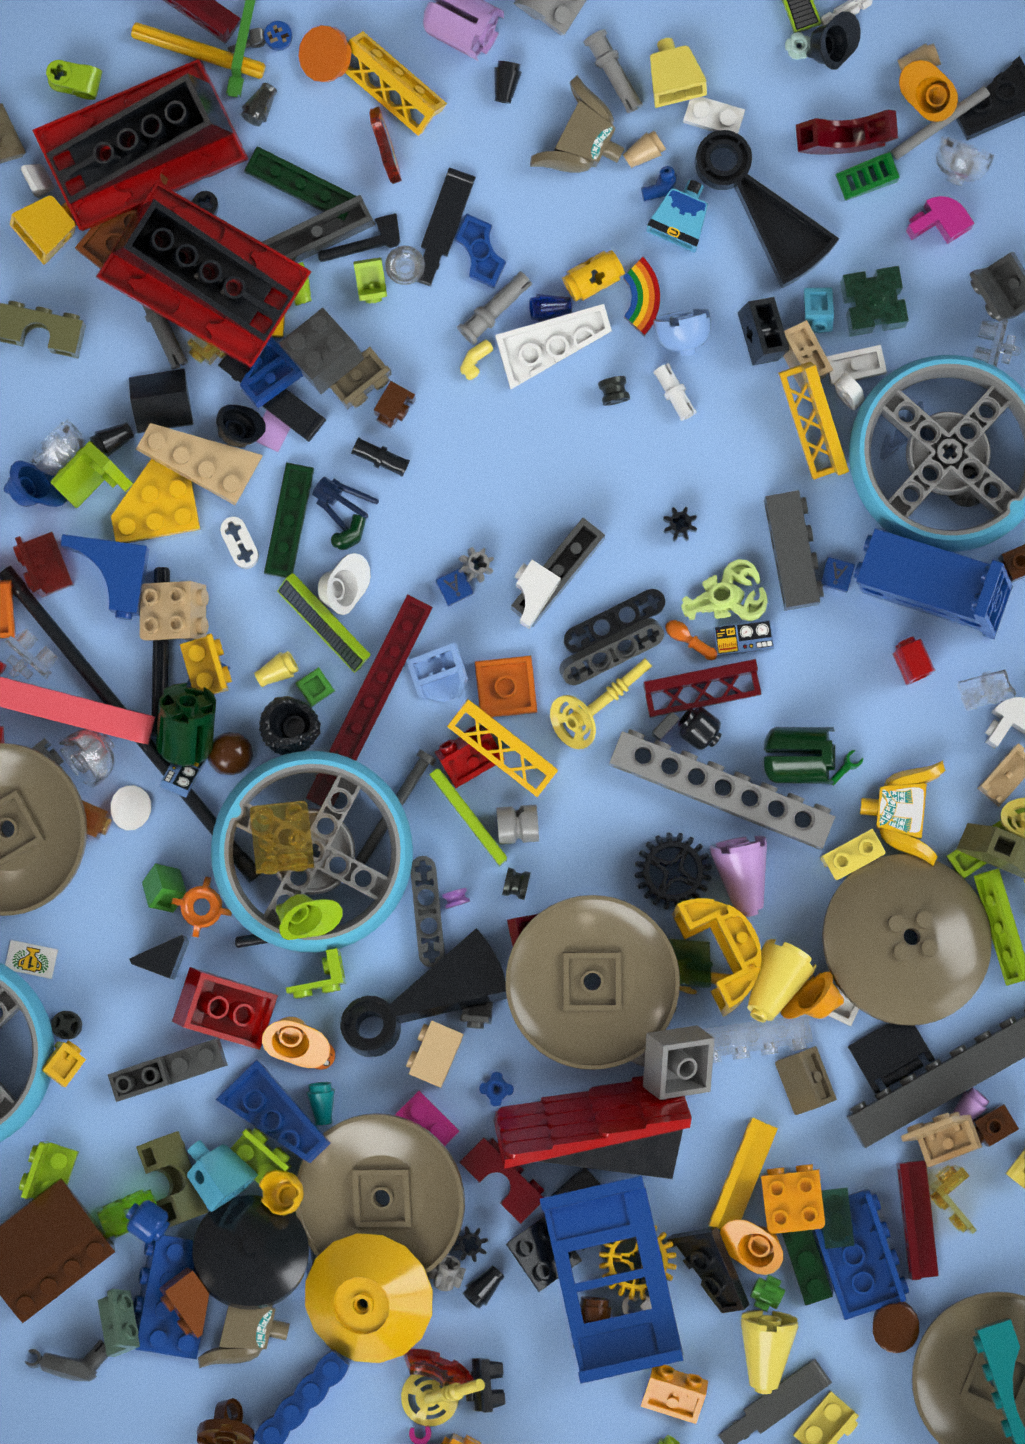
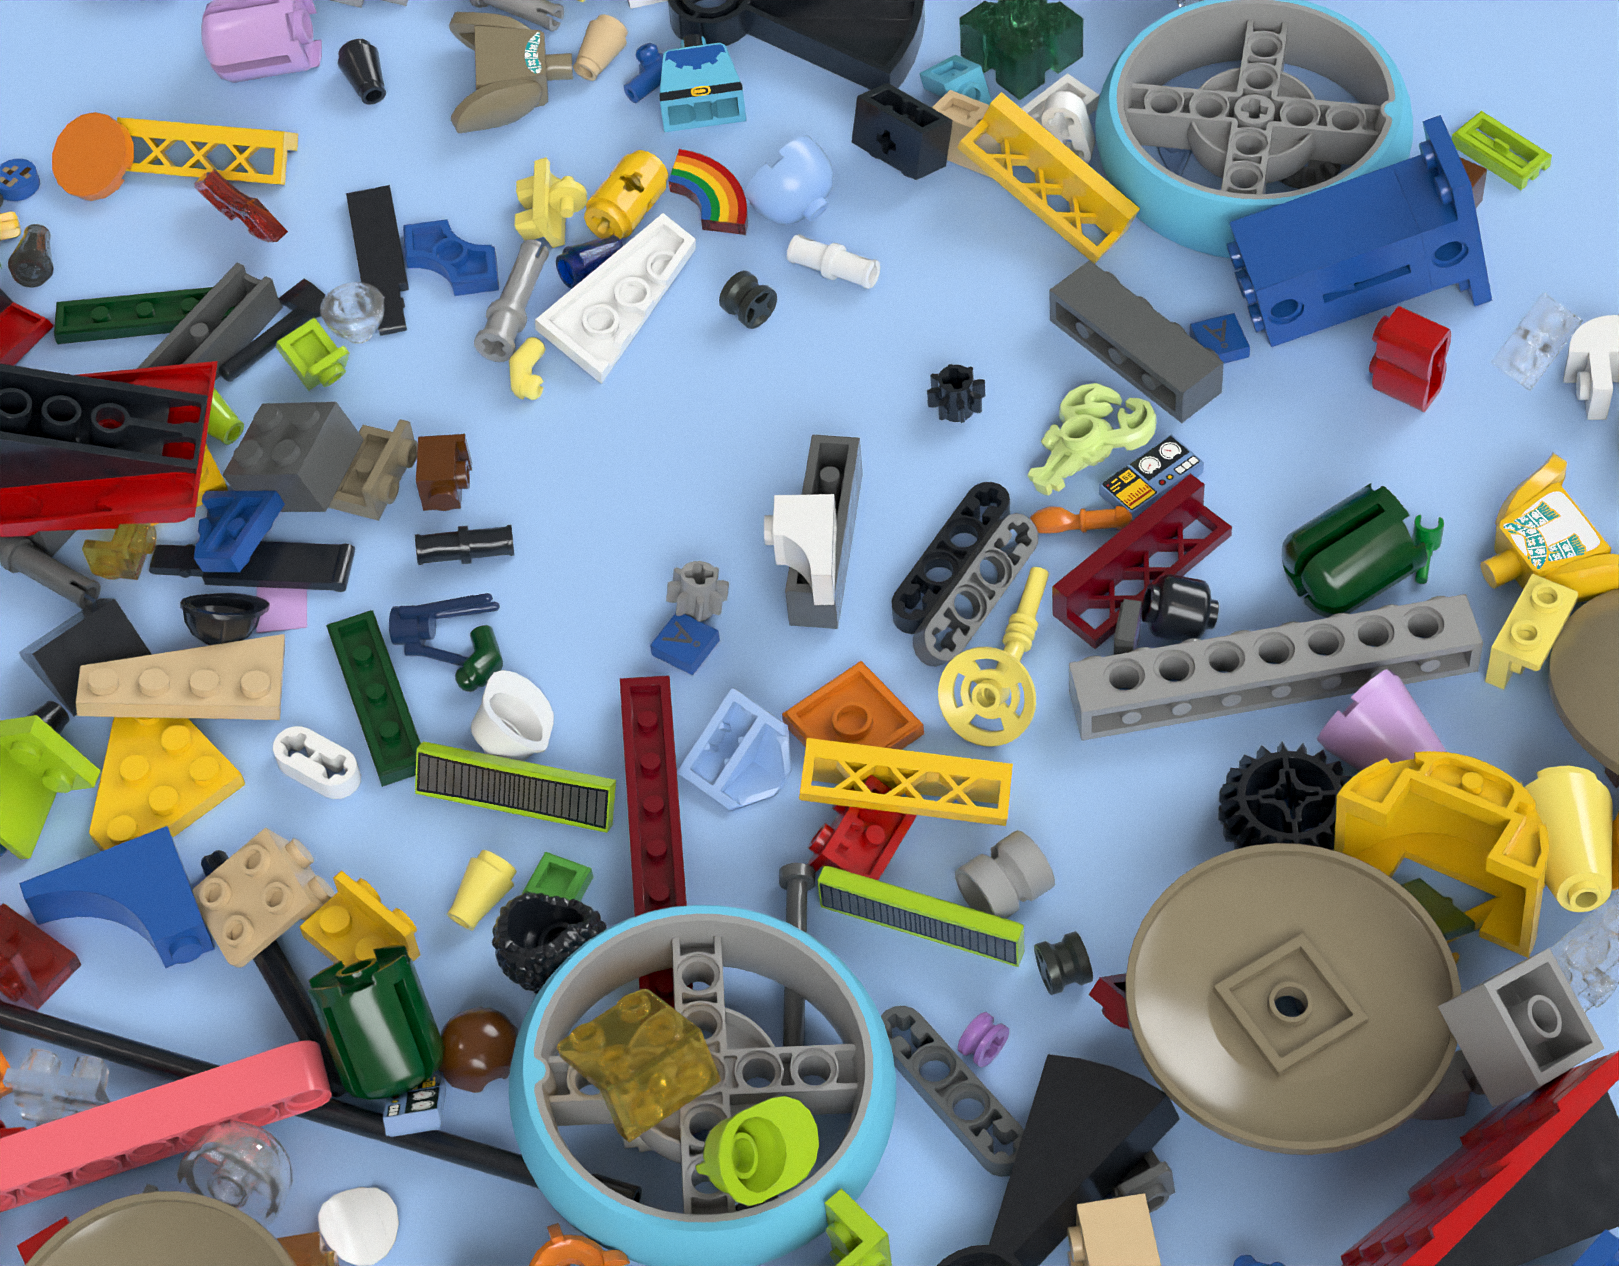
camera: 25 degrees left, 30 degrees down
none -> light yellow hips [514,157,587,248]

